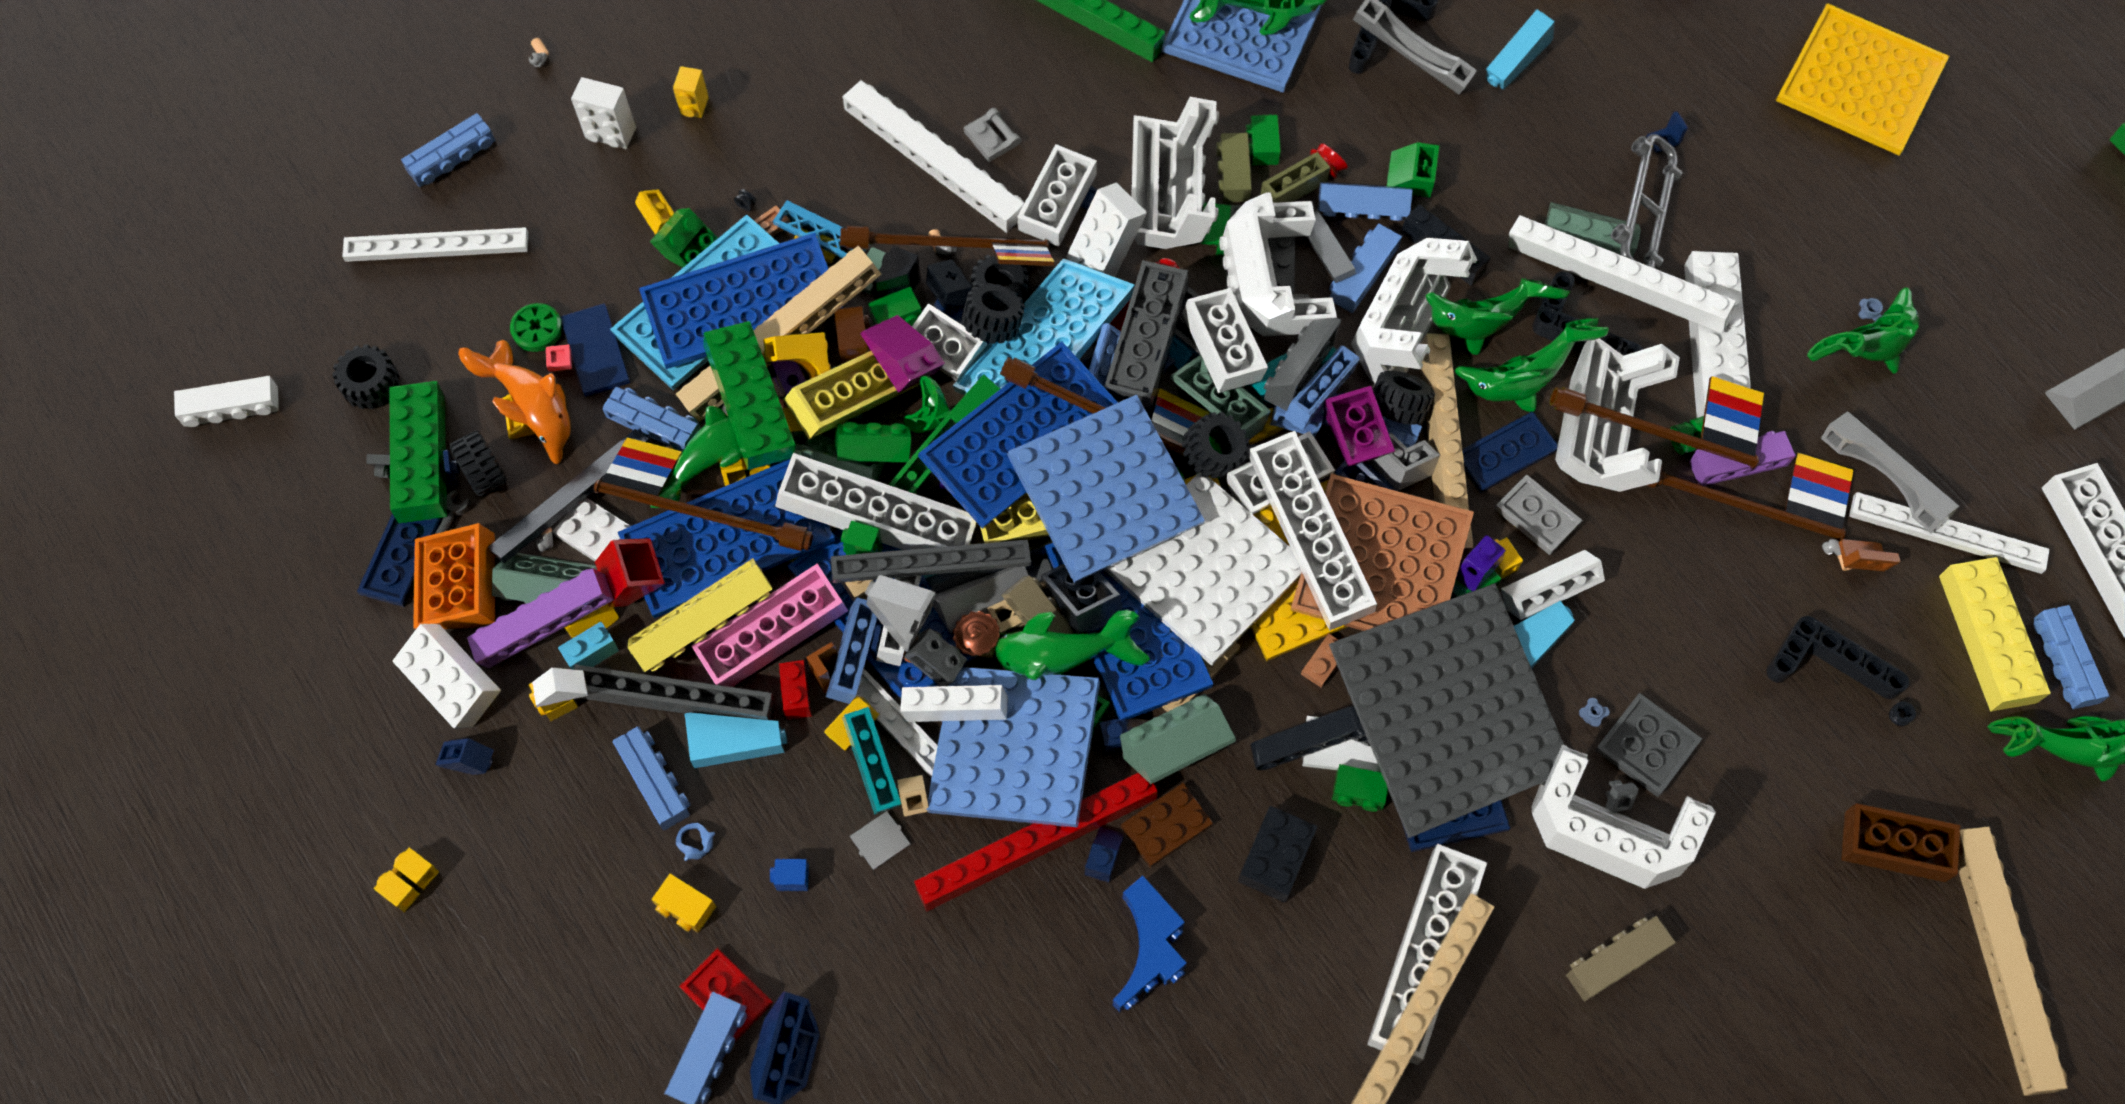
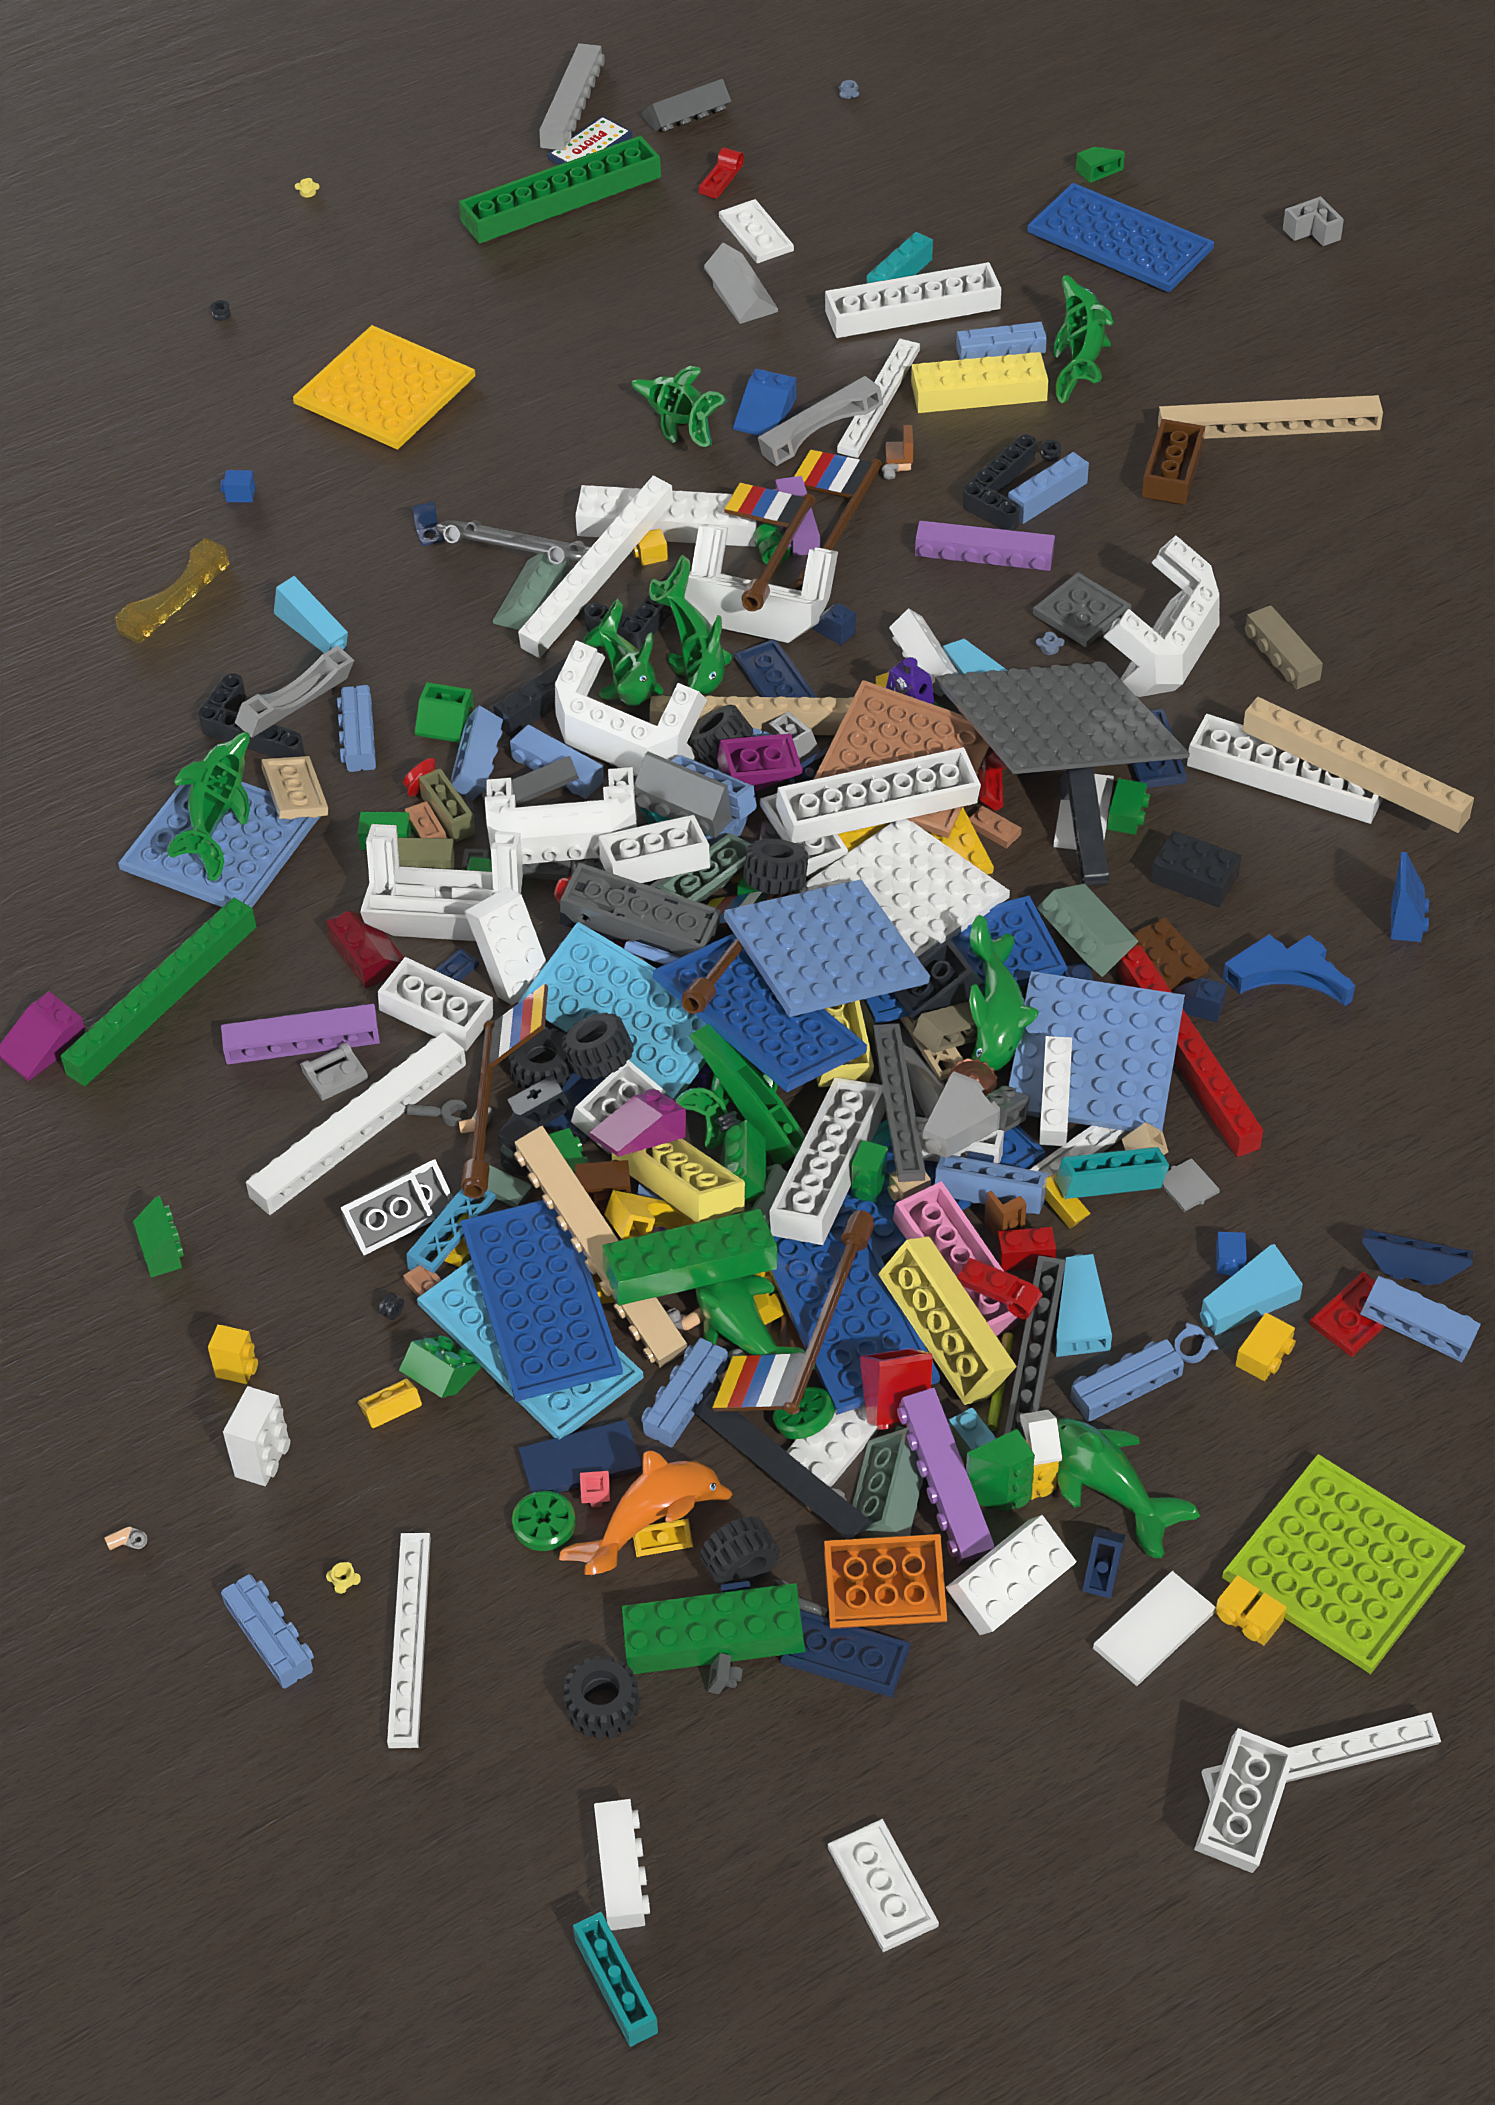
camera: 85 degrees left, 15 degrees down
light grey plate [1494,474,1582,555] -> none
sand blue plate [1858,298,1883,321] -> none
none -> green slope [133,1196,184,1278]
none -> medium lavender brick [221,1004,380,1064]
none -> tan plate [262,756,328,819]
none -> dark red slope [326,911,404,989]
none -> light yellow plate [326,1562,361,1594]
none -> medium blue brick [337,685,376,772]
none -> light grey slope [340,1159,453,1255]
none -> nougat plate [405,801,446,839]
none -> dark grey piece [407,1100,468,1126]
none -> teal brick [573,1912,658,2047]
none -> yellow brick [632,529,668,566]
none -> black bush [715,1111,741,1133]
none -> blue slope [733,369,797,436]
none -> green wheel [773,1387,835,1439]
none -> dark blue slope [811,603,856,645]
none -> white tile [828,1819,939,1952]
none -> medium lavender brick [915,521,1055,571]
none -> red plate [957,1258,1042,1319]
none -> green slope [966,1429,1035,1512]
none -> lime bar [987,1332,1014,1431]
none -> medium blue brick [1008,452,1089,524]
none -> green animal [1057,1418,1200,1558]
none -> white tile [1093,1571,1216,1686]
none -> white brick [1194,1728,1296,1873]
none -> medium azure slope [1200,1244,1303,1336]
none -> white plate [1201,1713,1441,1801]
none -> lime plate [1222,1454,1465,1674]
none -> blue slope [1391,852,1429,942]

